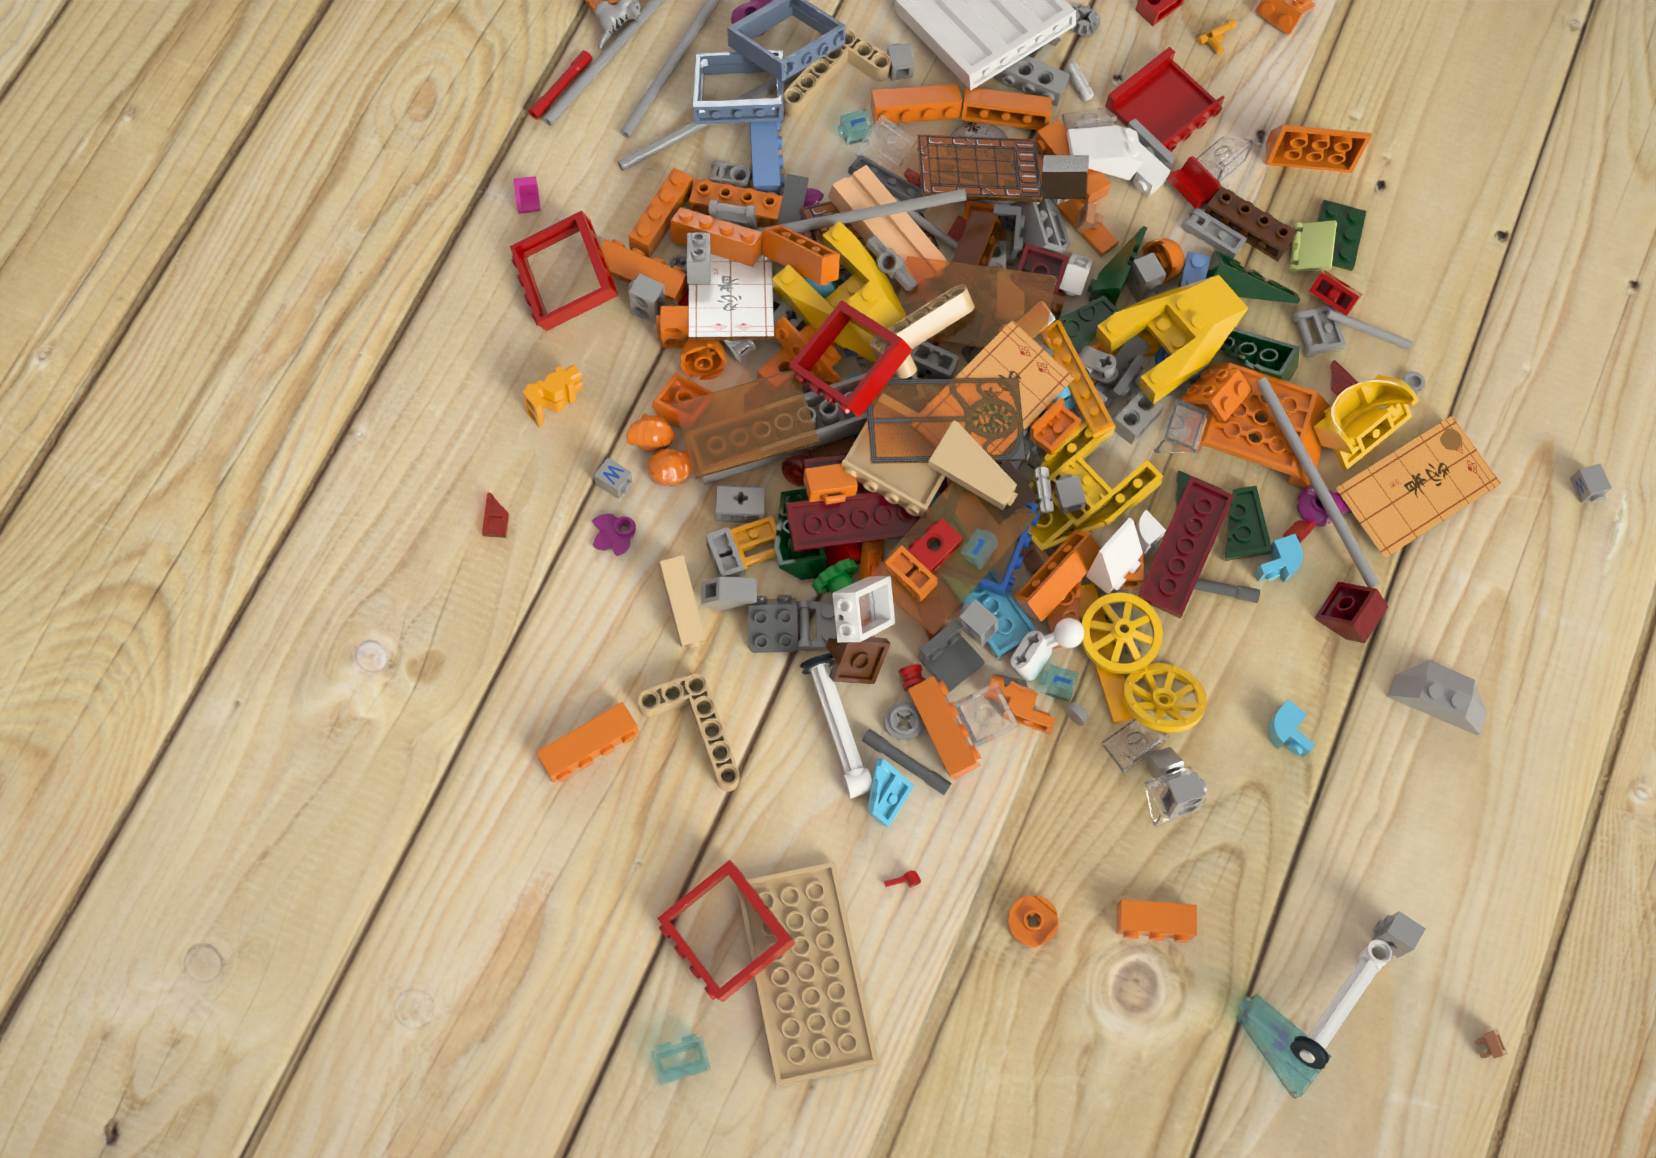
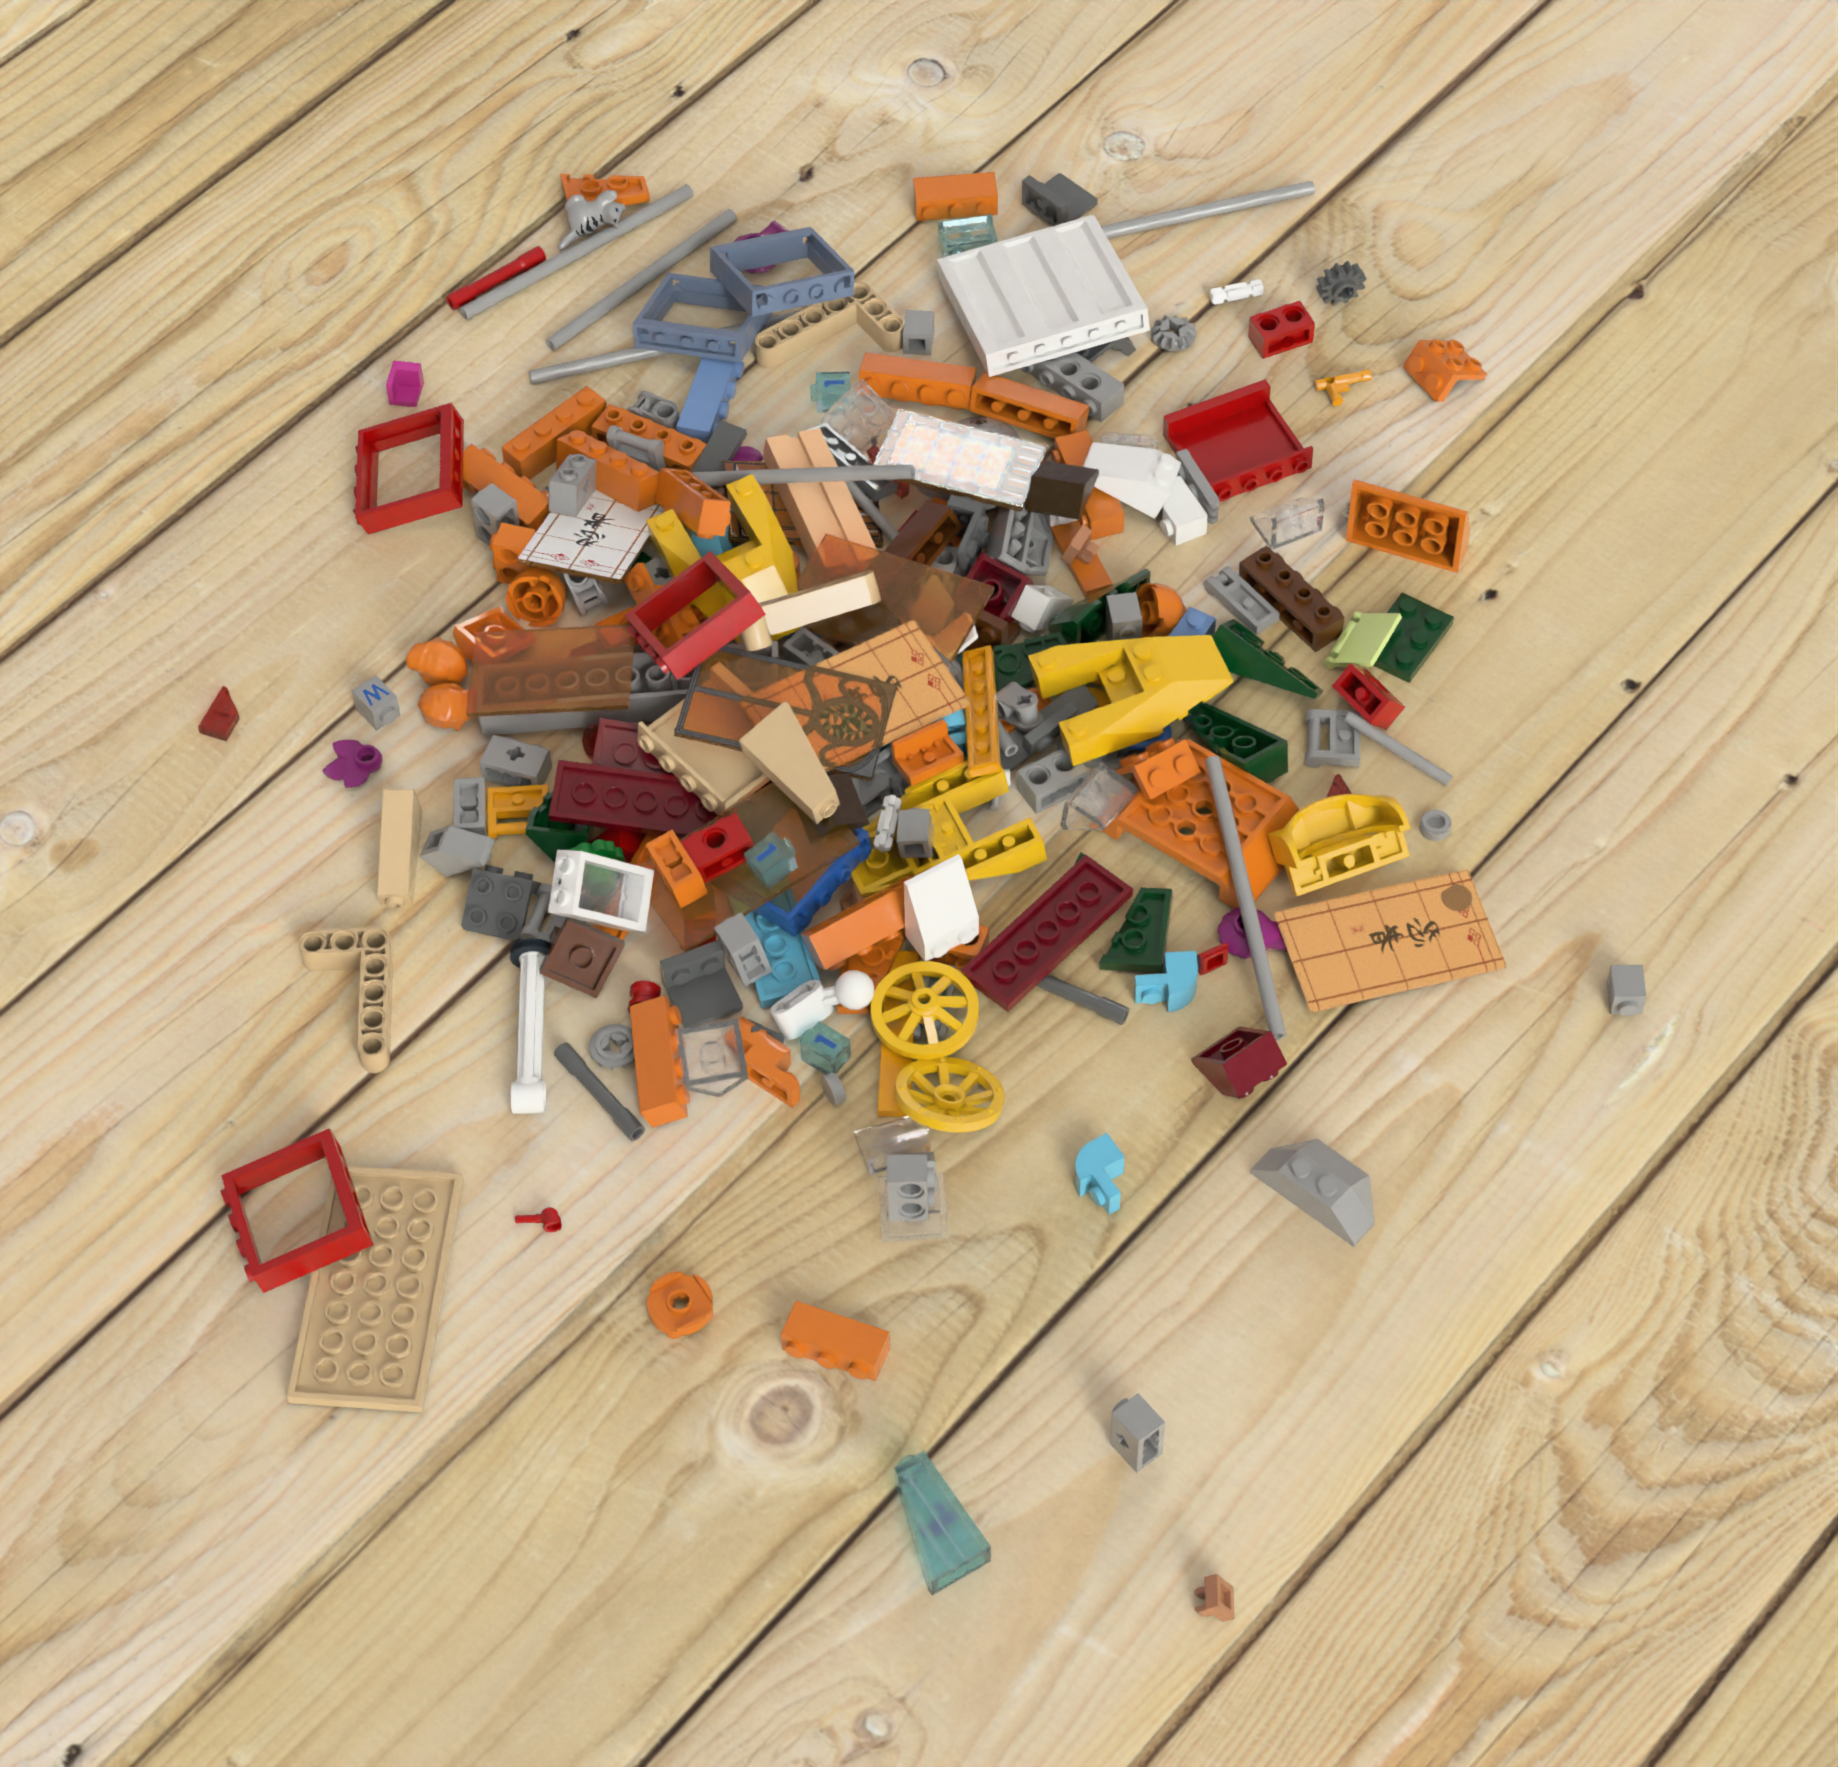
camera: 25 degrees right, 15 degrees down
light orange hips [522,364,583,428] -> none
orange brick [536,702,639,783] -> none
clear light blue window [651,1034,711,1085] -> none
orange piece [803,462,858,504] -> none
light grey axle [866,235,917,291] -> none
medium azure wing [867,758,914,827] -> none
white axle [1066,62,1094,102] -> none
white brick [1135,510,1166,559] -> none
red panel [1166,156,1221,209] -> none
white piece [1290,939,1392,1070] -> none

